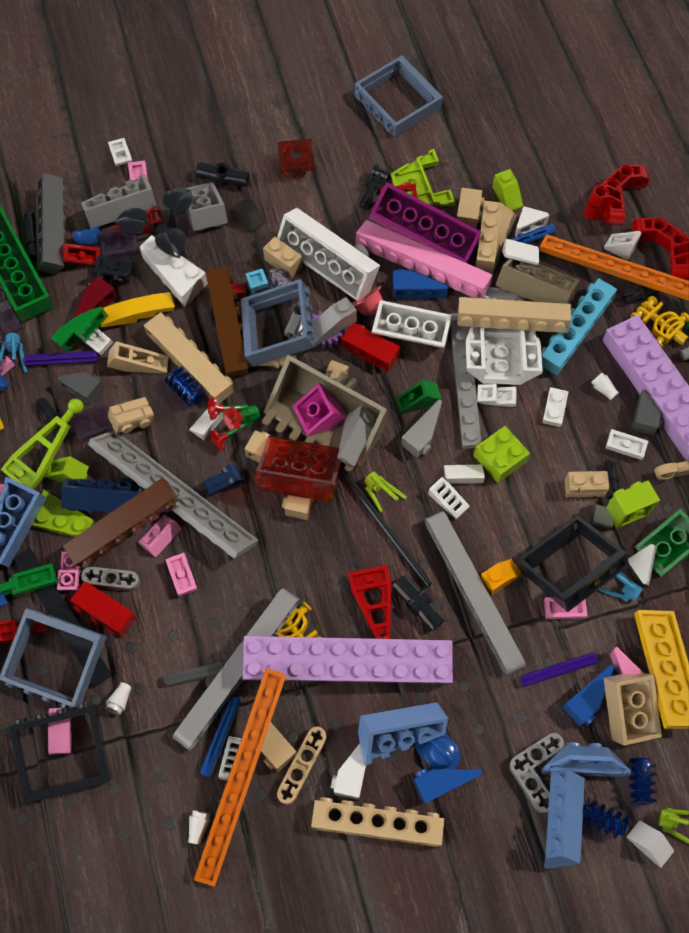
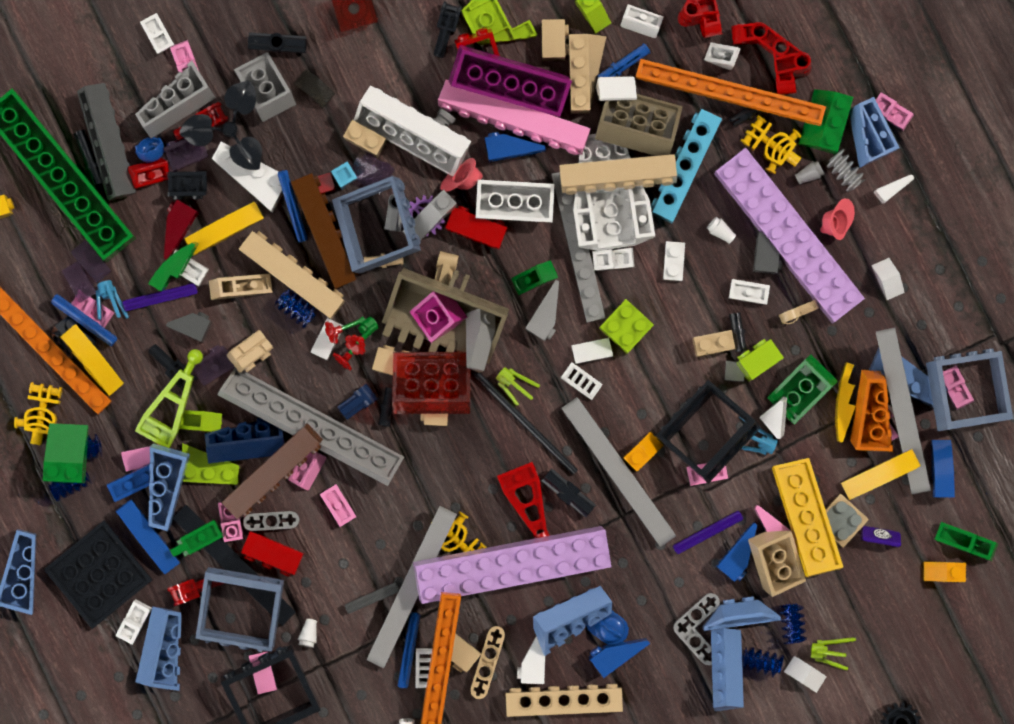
camera: 15 degrees left, 20 degrees up
white slope [515,206,549,237] -> none
none -> blue axle [278,170,308,242]
none -> black pin [378,387,397,427]
none -> white slope [620,4,663,38]

